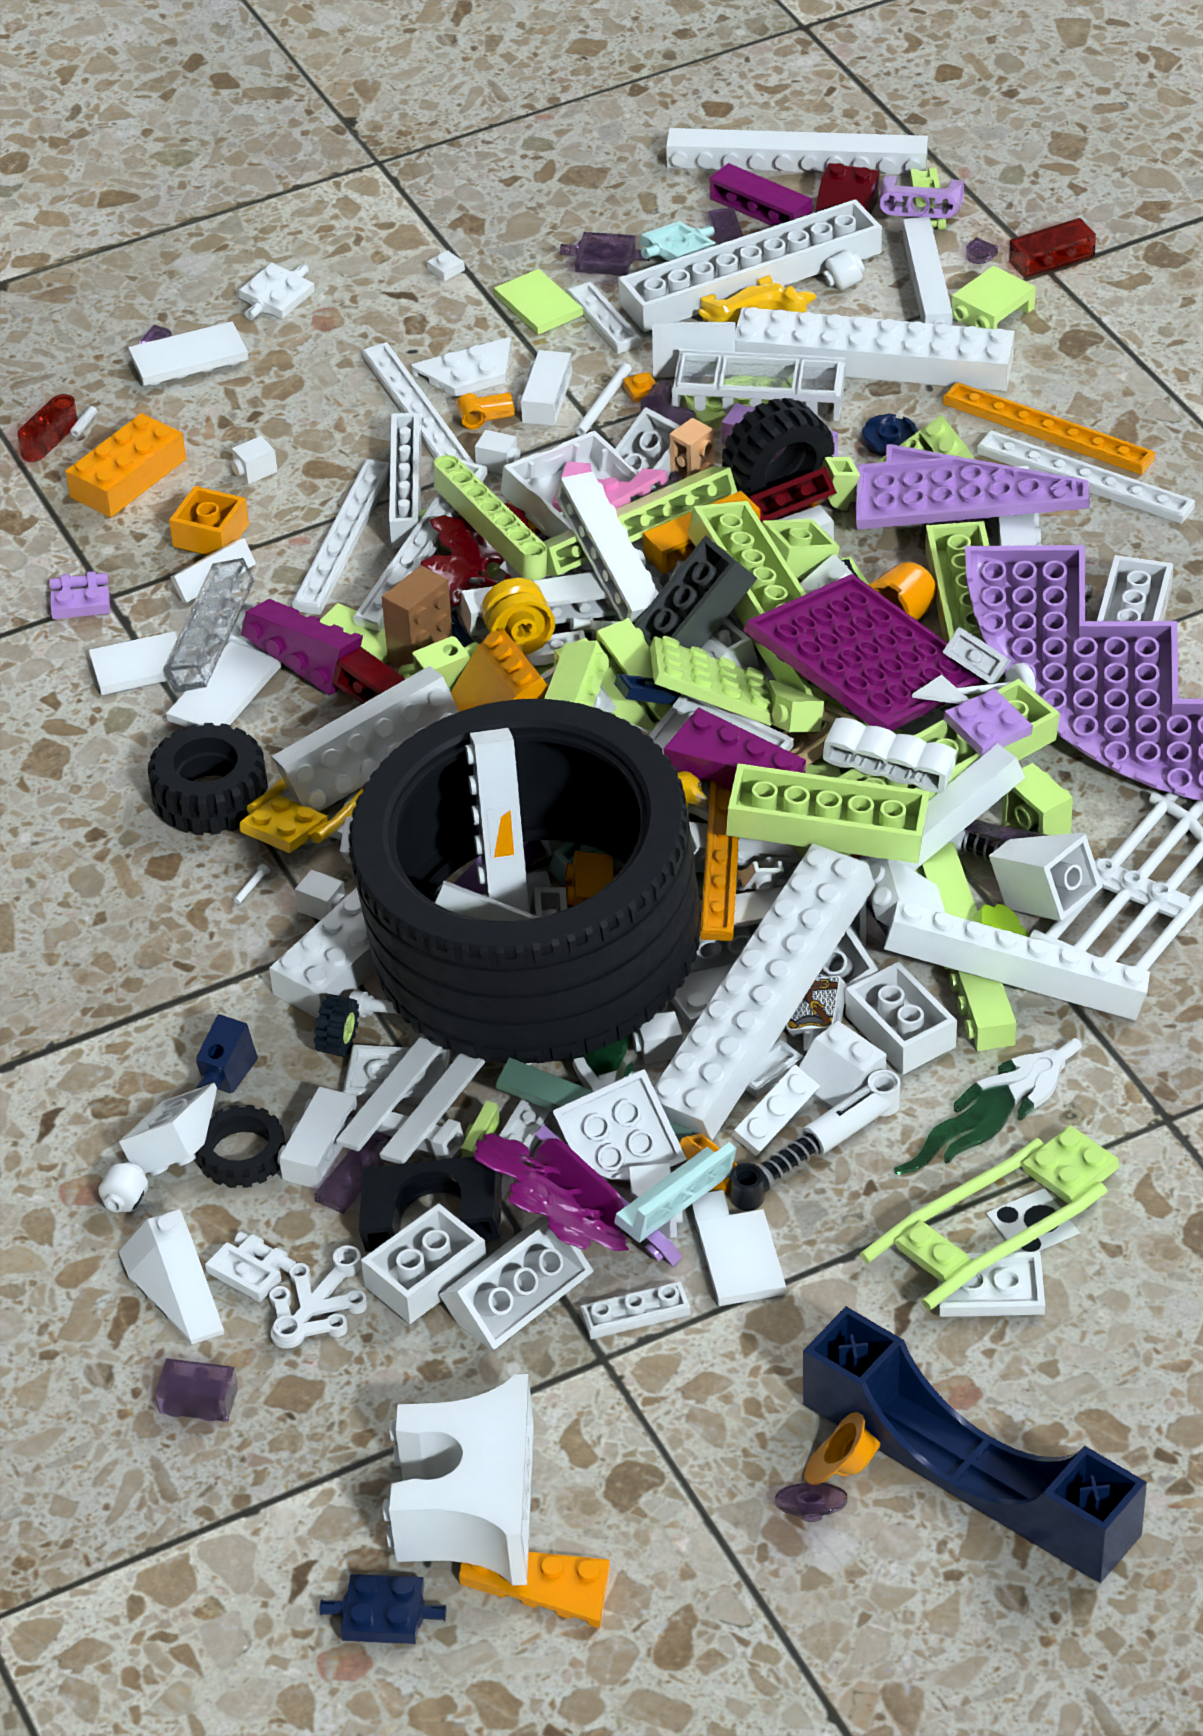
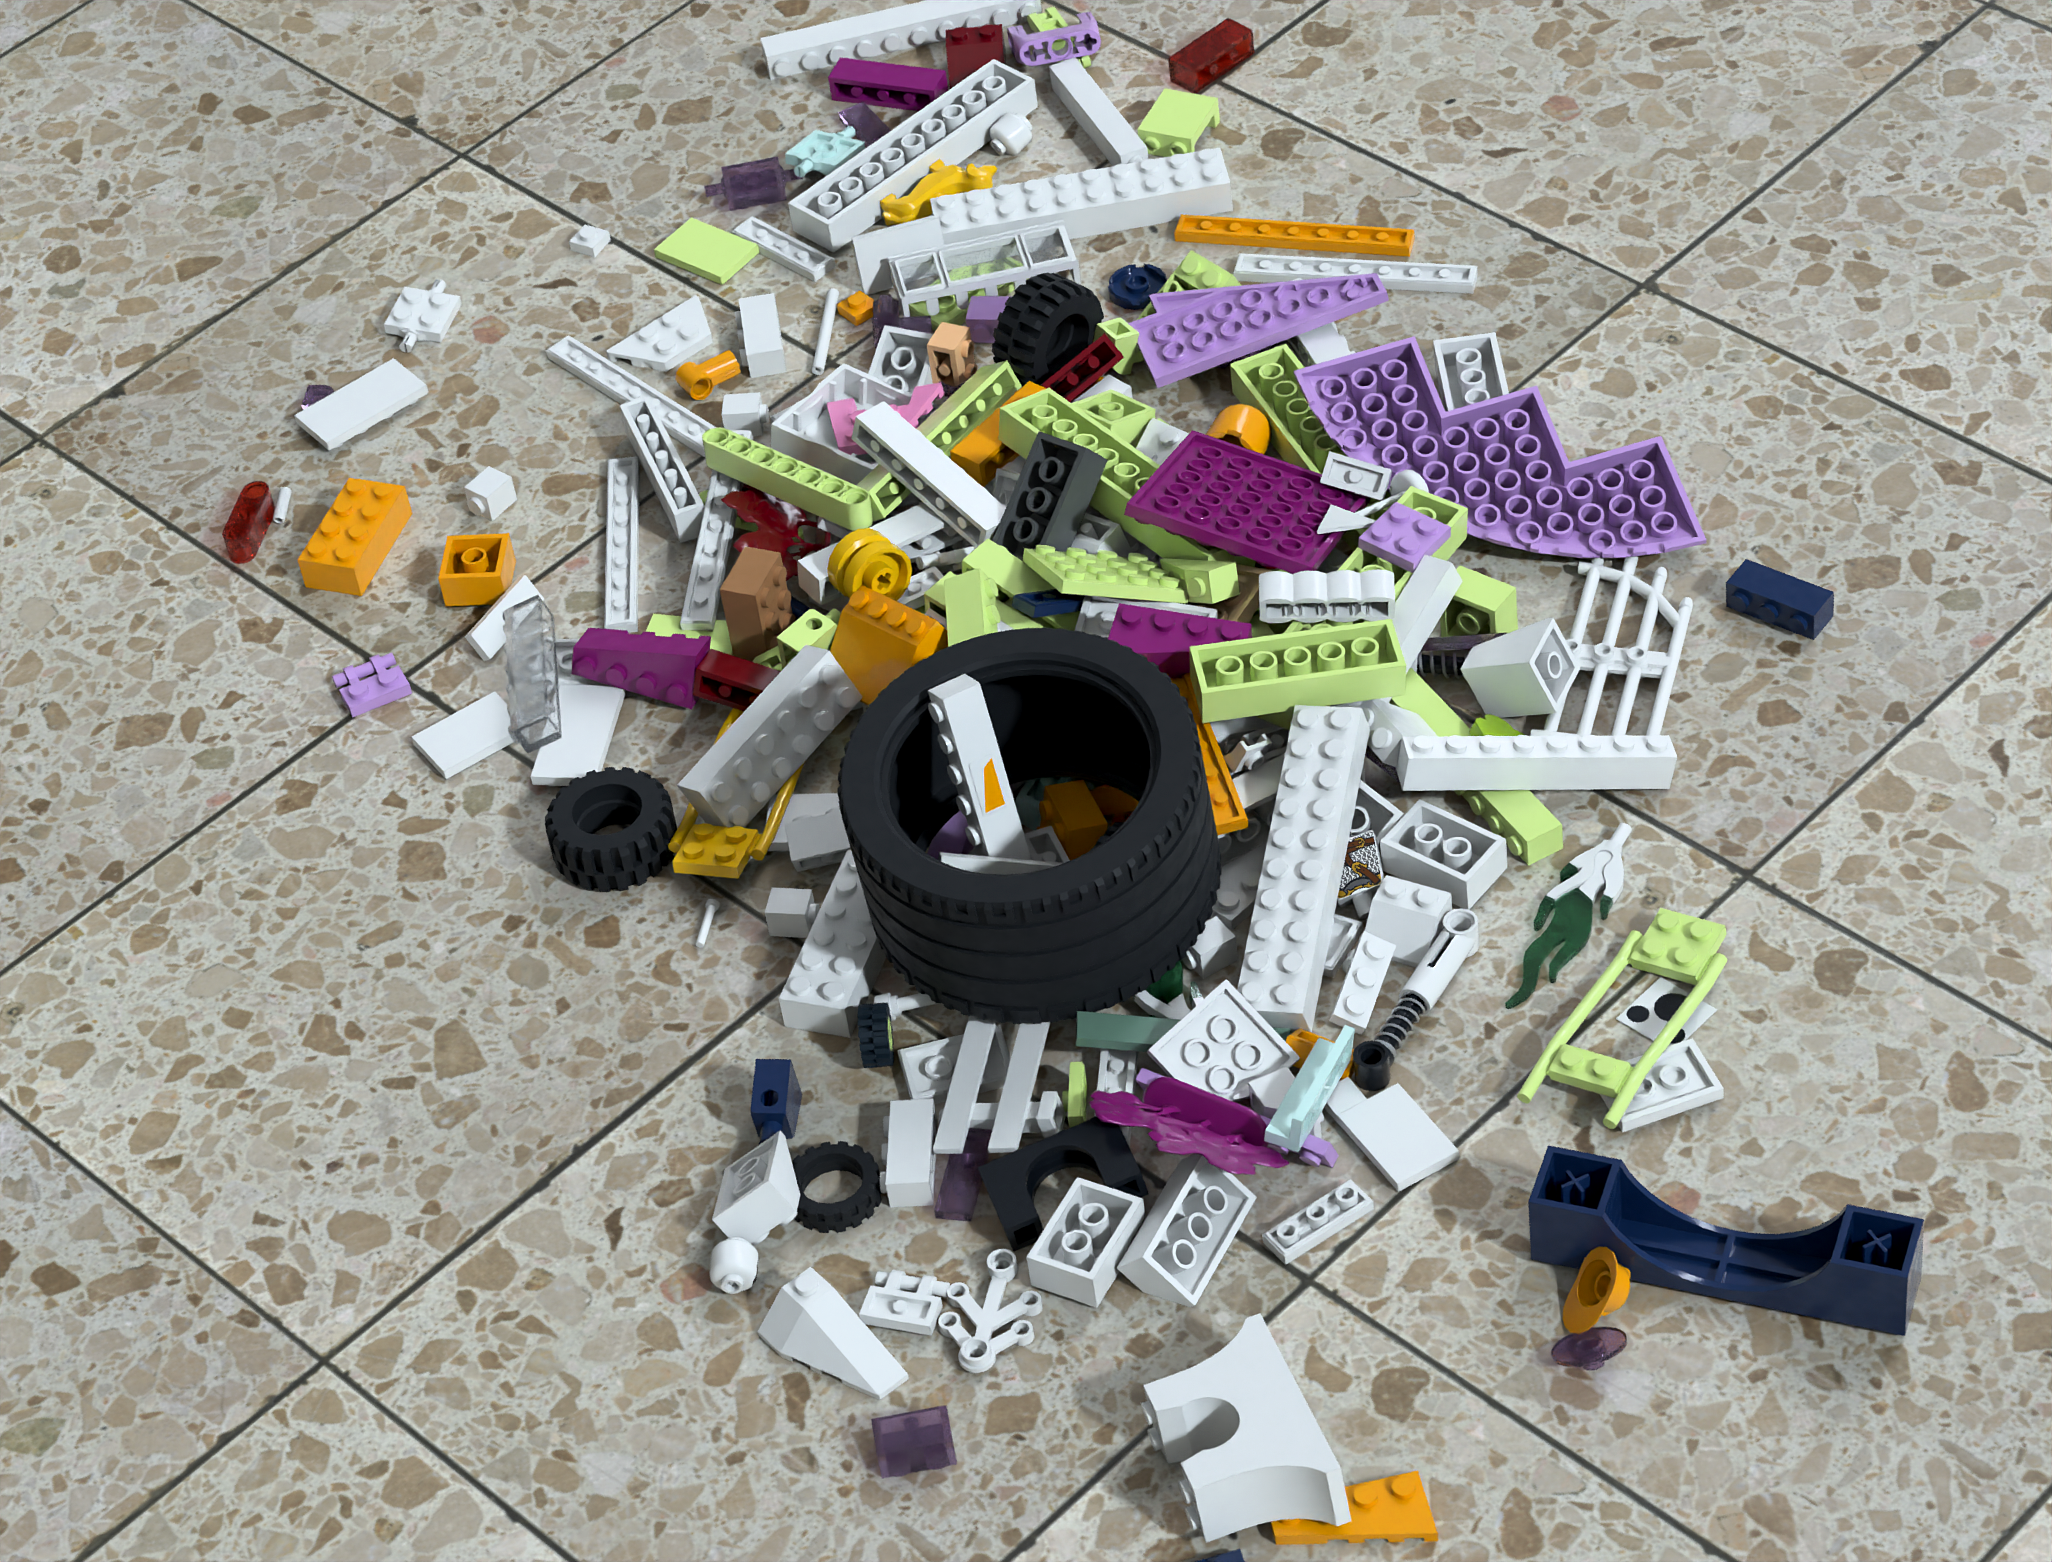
camera: 15 degrees left, 0 degrees up
clear purple tile [966,237,998,264] -> none

